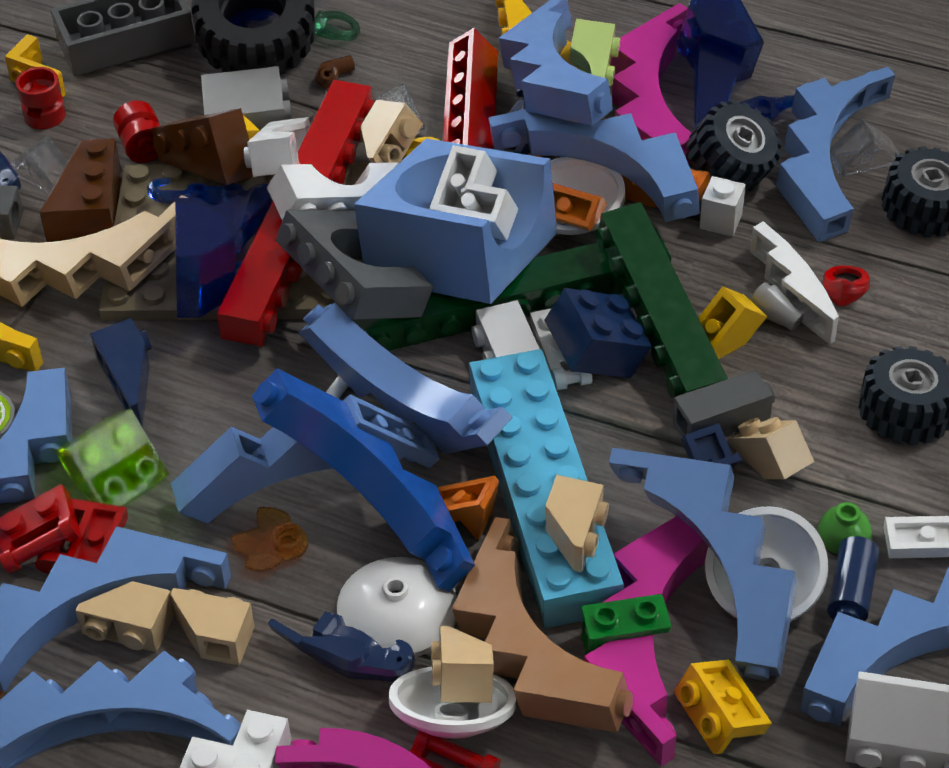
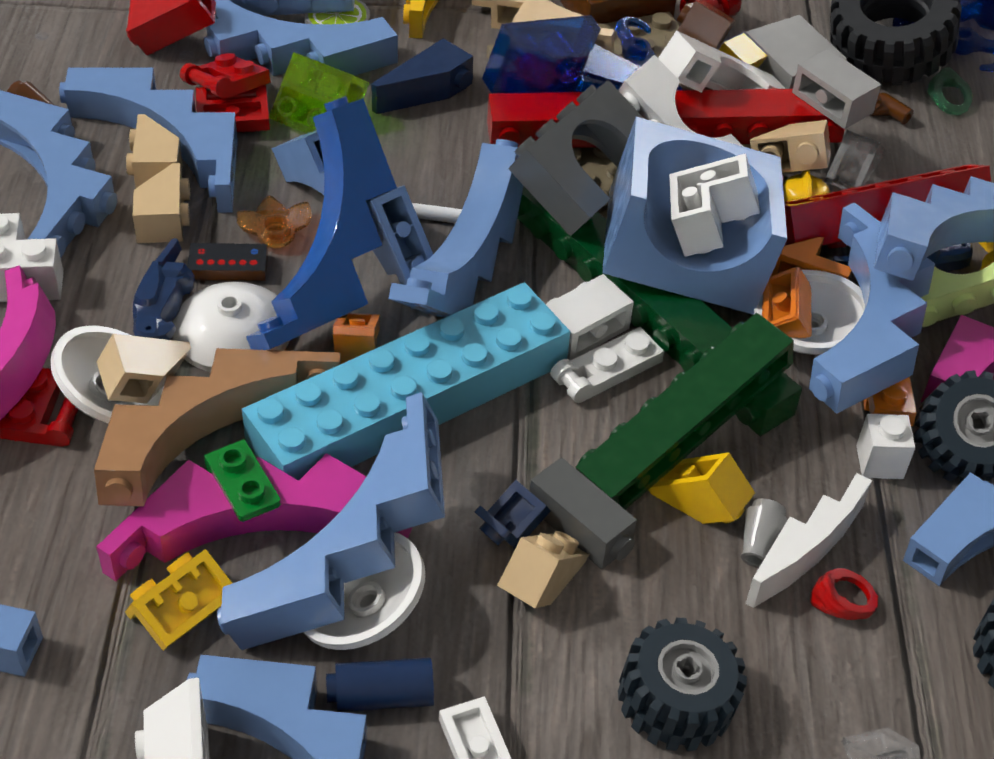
camera: 65 degrees right, 0 degrees up
dark blue brick [544,288,652,378] -> none
tan slope [545,475,609,572] -> none
bright green brick [817,502,872,554] -> none
none -> black tile [187,243,268,281]
none -> light grey brick [792,48,881,129]

